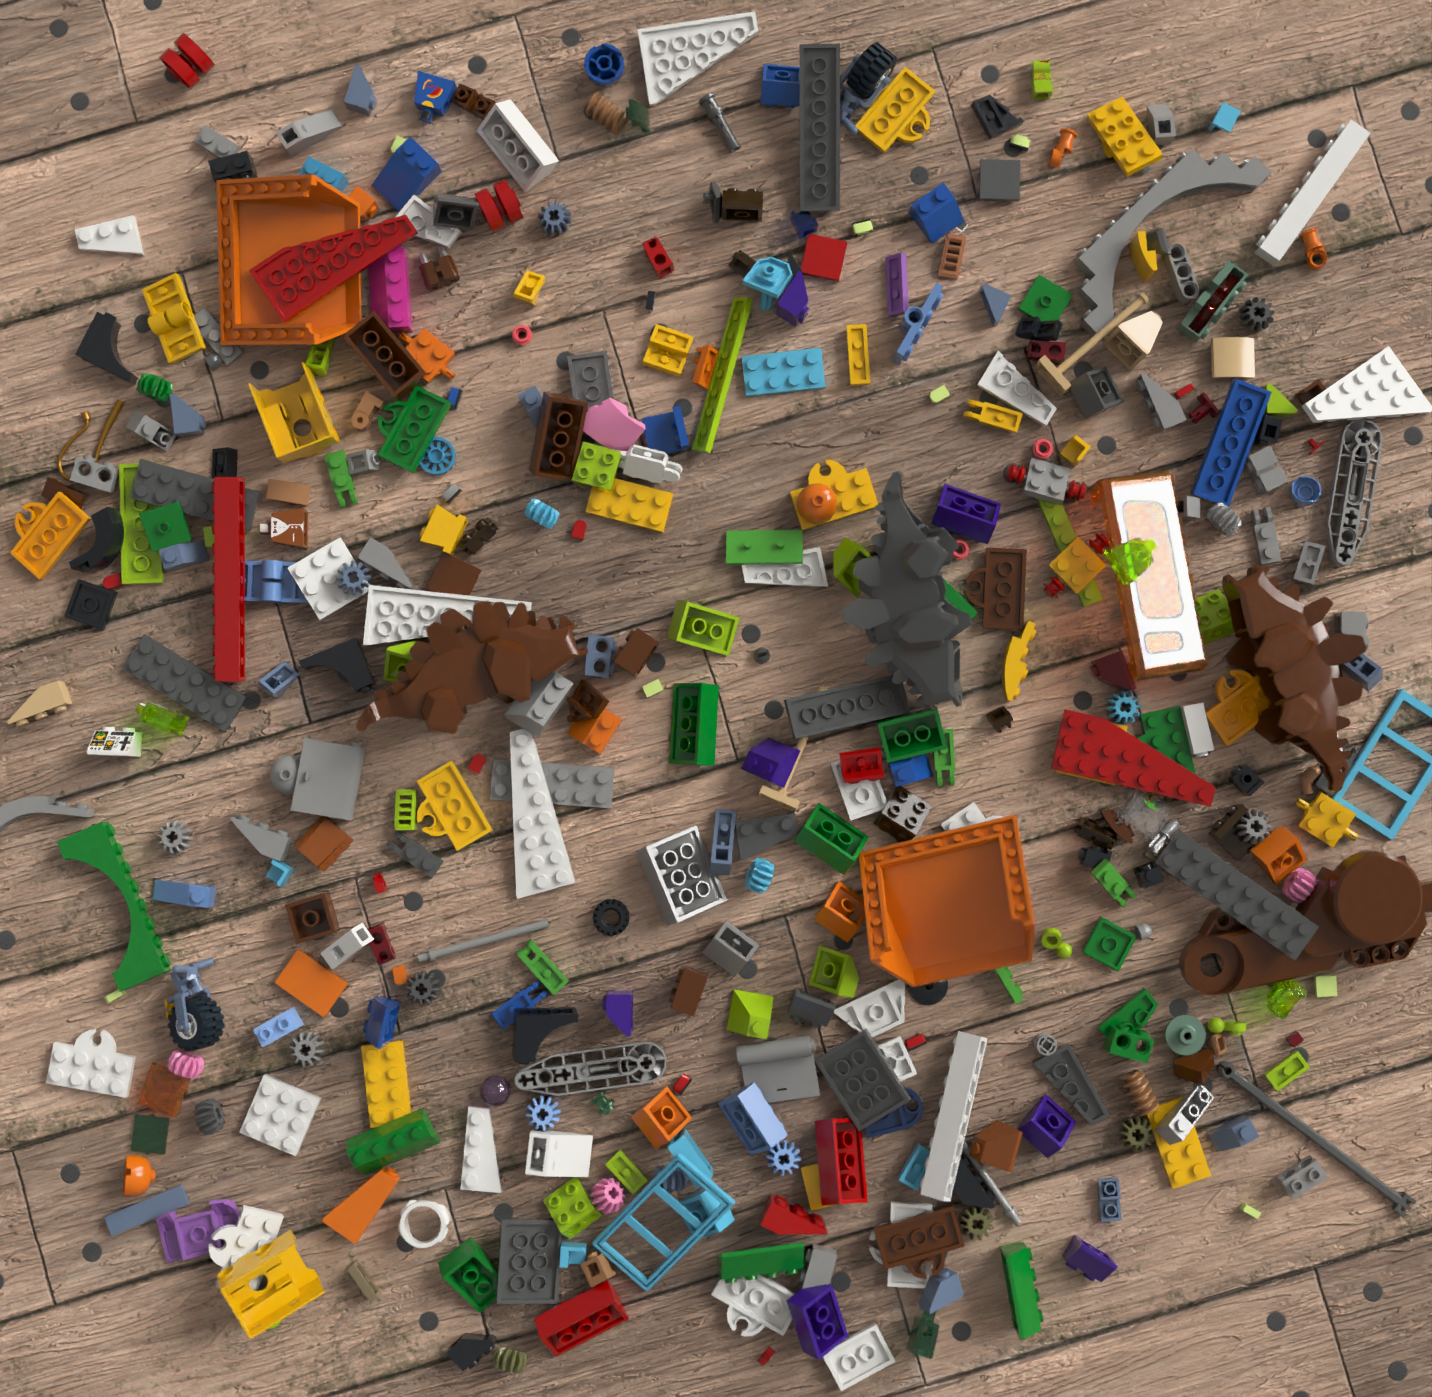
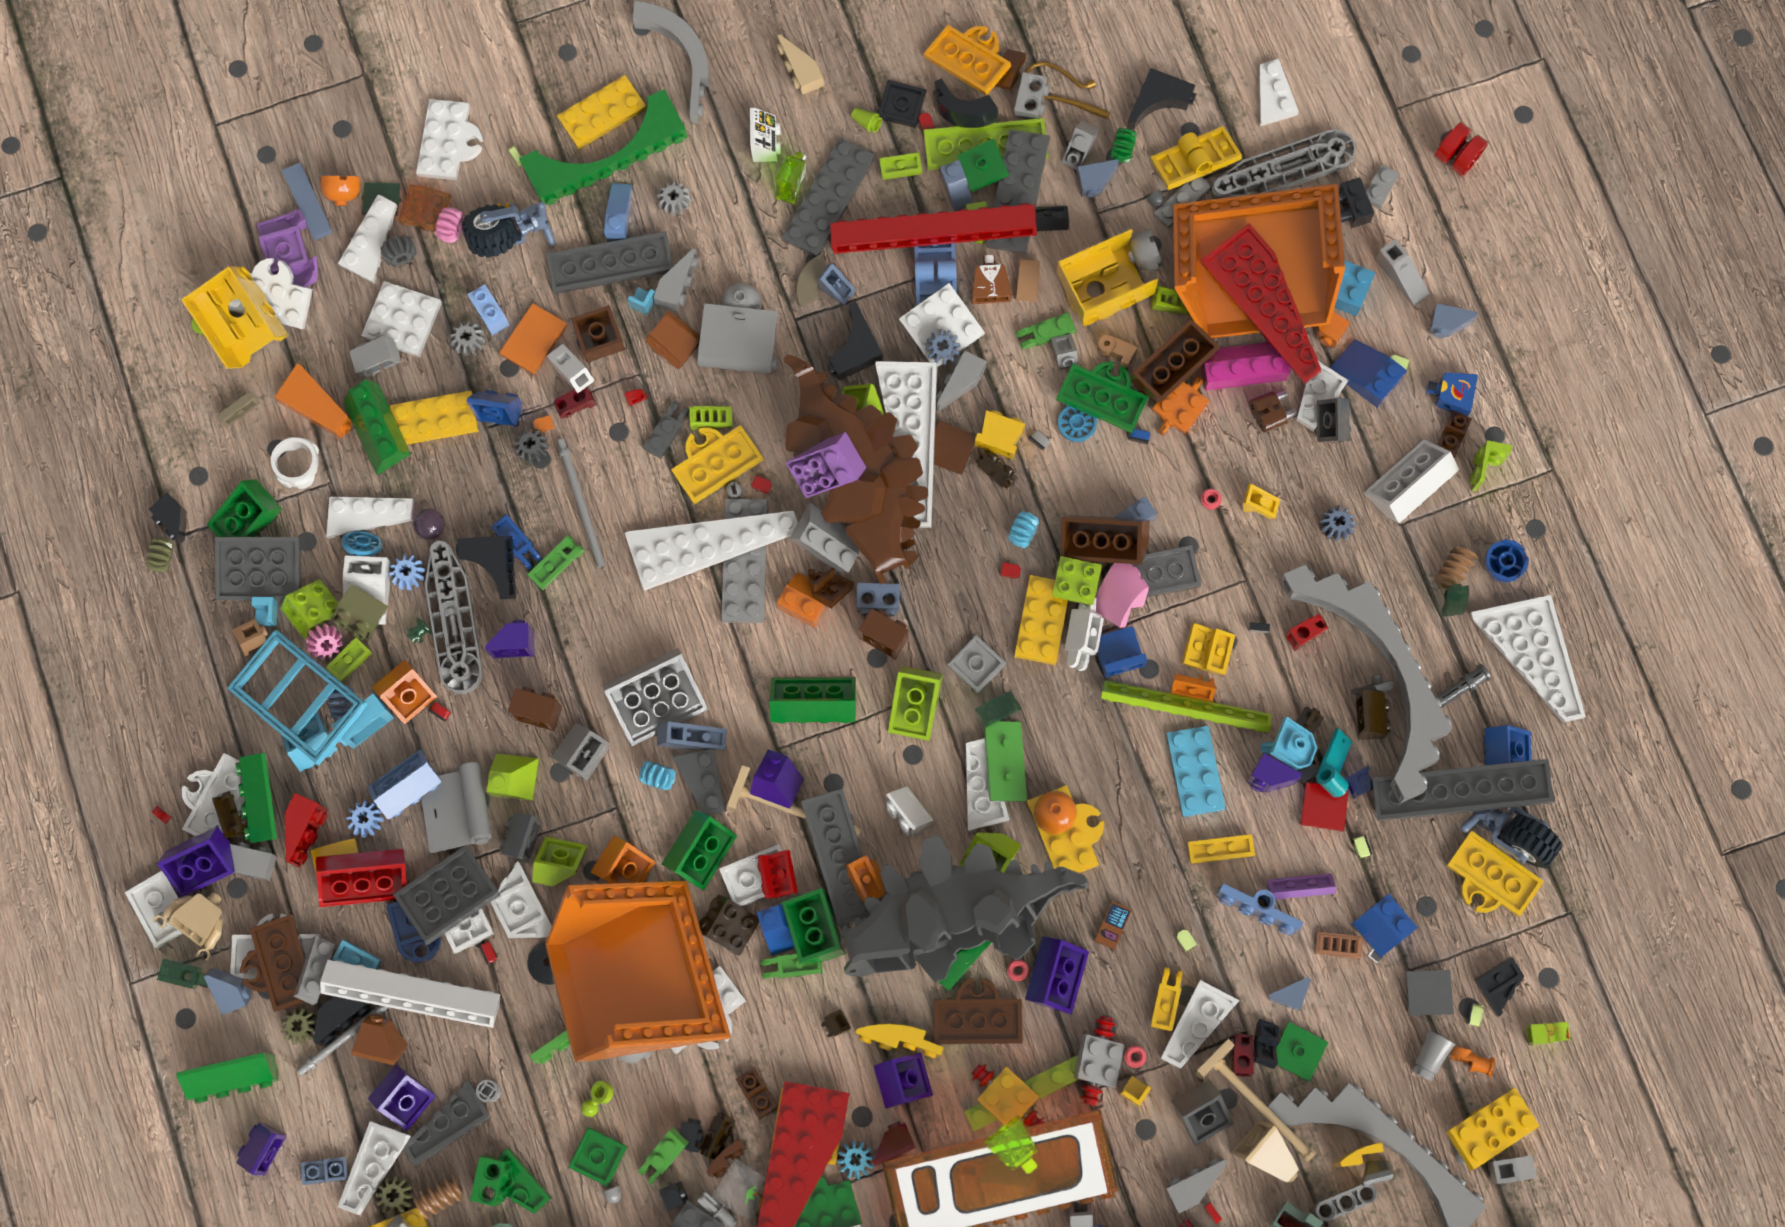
camera: 90 degrees right, 10 degrees down
red wheel [474,179,523,233] -> none
red slope [534,1280,629,1357] -> none
black tyre [592,899,630,936] -> none
yellowish green piece [642,679,663,698] -> none
dark grey hinge [754,647,770,664] -> none
none -> tan torso [153,892,223,961]
none -> dark brown hinge [212,791,245,838]
none -> light grey plate [294,936,335,1005]
none -> olive slope [332,584,388,642]
none -> white wing [338,194,397,284]
none -> white wing [338,1121,411,1215]
none -> dark azure wheel [342,531,382,557]
none -> light grey piece [349,335,401,378]
none -> dark grey plate [546,231,673,294]
none -> yellow plate [557,75,647,150]
none -> light grey hinge [726,482,743,499]
none -> reddish brown slope [736,1068,778,1120]
none -> medium lavender slope [785,432,866,498]
none -> dark tan tile [797,254,827,307]
none -> orange slope [846,855,885,903]
none -> lime cone [851,108,882,133]
none -> dark purple slope [874,1053,933,1109]
none -> lime plate [879,152,922,180]
none -> white slope [886,786,934,839]
none -> light grey tile [947,635,1007,694]
none -> clear green slope [975,691,1021,728]
none -> tile [1095,901,1132,950]
none -> light grey cylinder [1128,229,1163,271]
none -> light grey beam [1211,129,1356,199]
none -> light grey arch [1280,564,1452,803]
none -> teal door [1316,728,1352,797]
none -> light grey plant [1412,1030,1456,1082]
none -> lime bracket [1469,440,1512,492]

